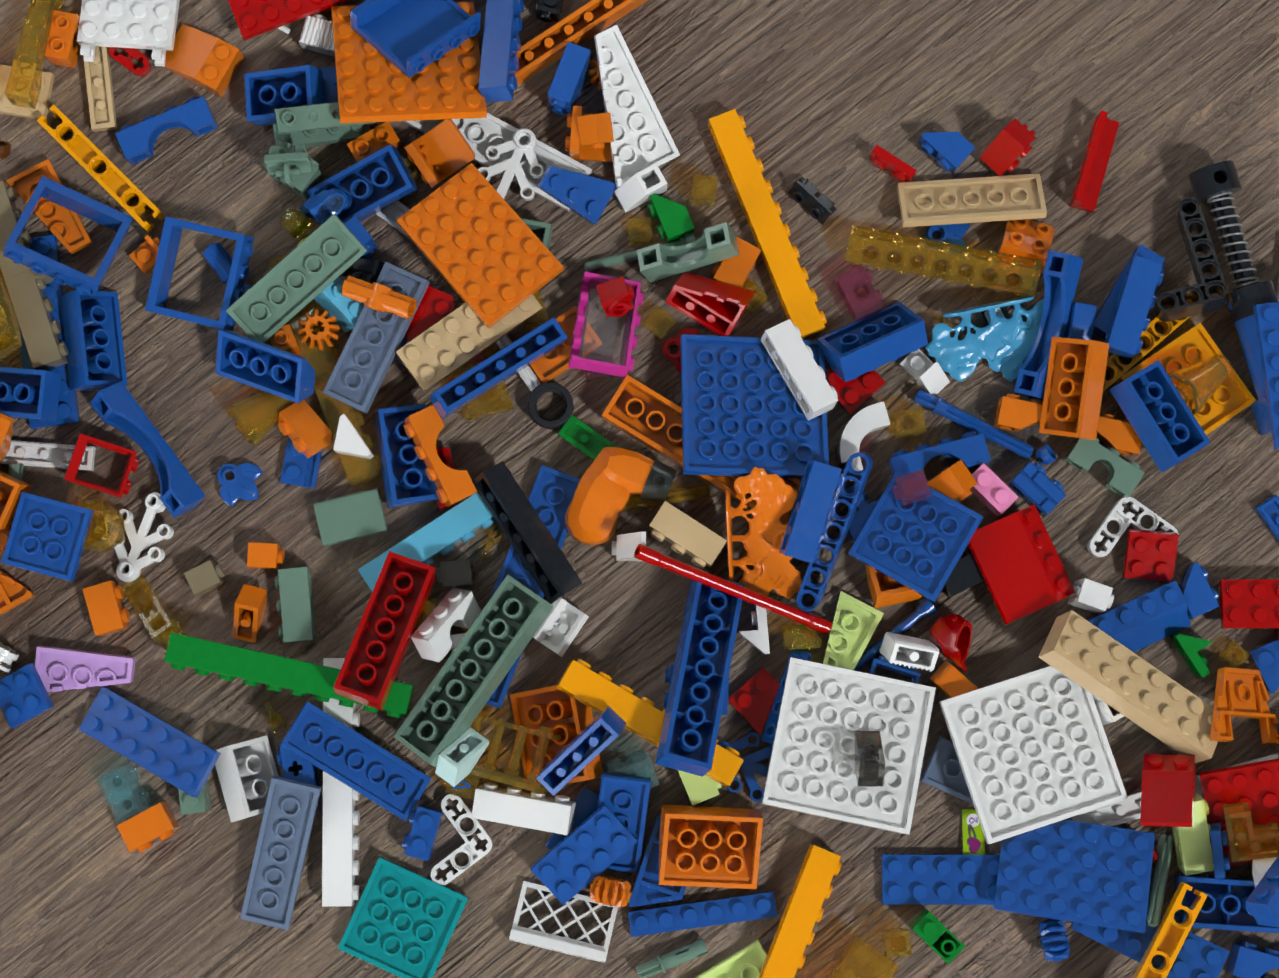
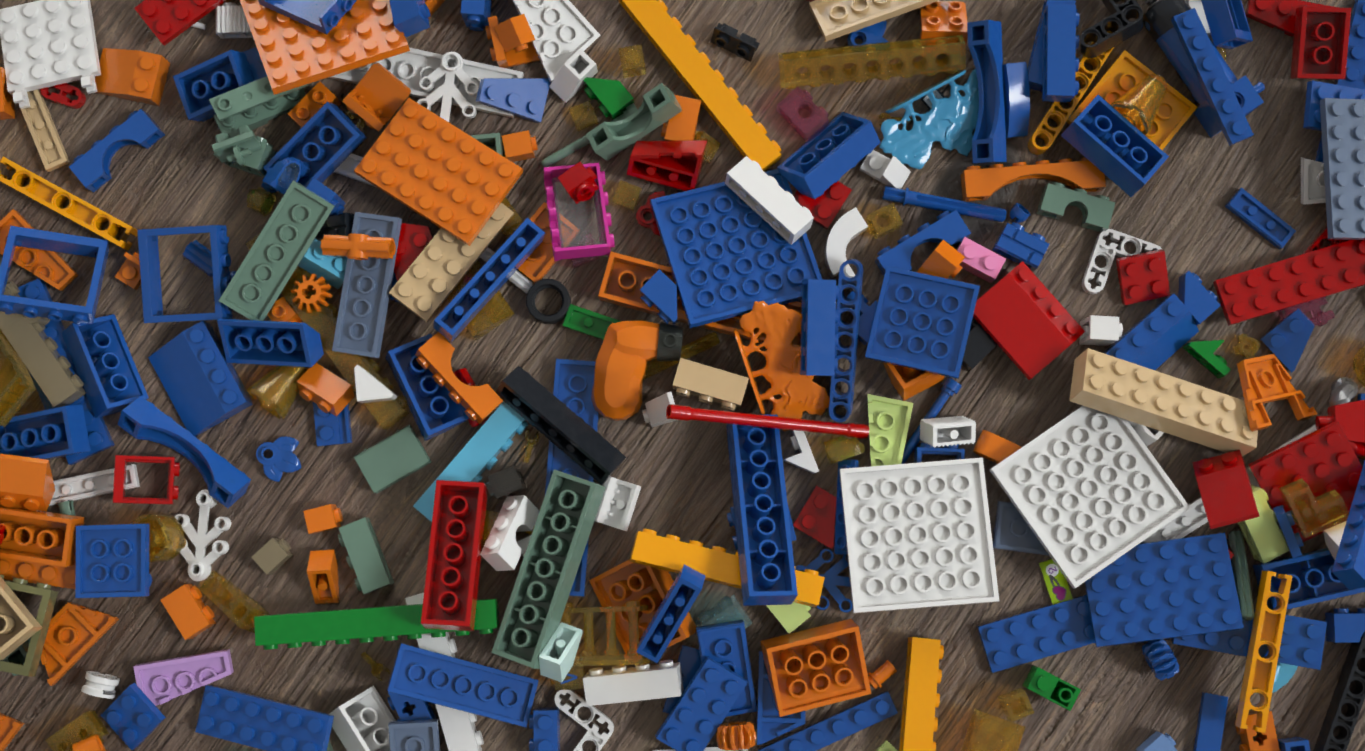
camera: 10 degrees left, 0 degrees up
clear smoke slope [855,731,885,787] -> none
clear pink brick [892,469,931,506] -> none
red helmet [930,614,972,671] -> none
orange slope [1039,337,1109,440] -> none
none -> blue slope [148,321,254,437]
none -> orange brick [502,130,538,162]
none -> blue slope [640,269,678,325]
none -> orange pin [868,660,897,689]

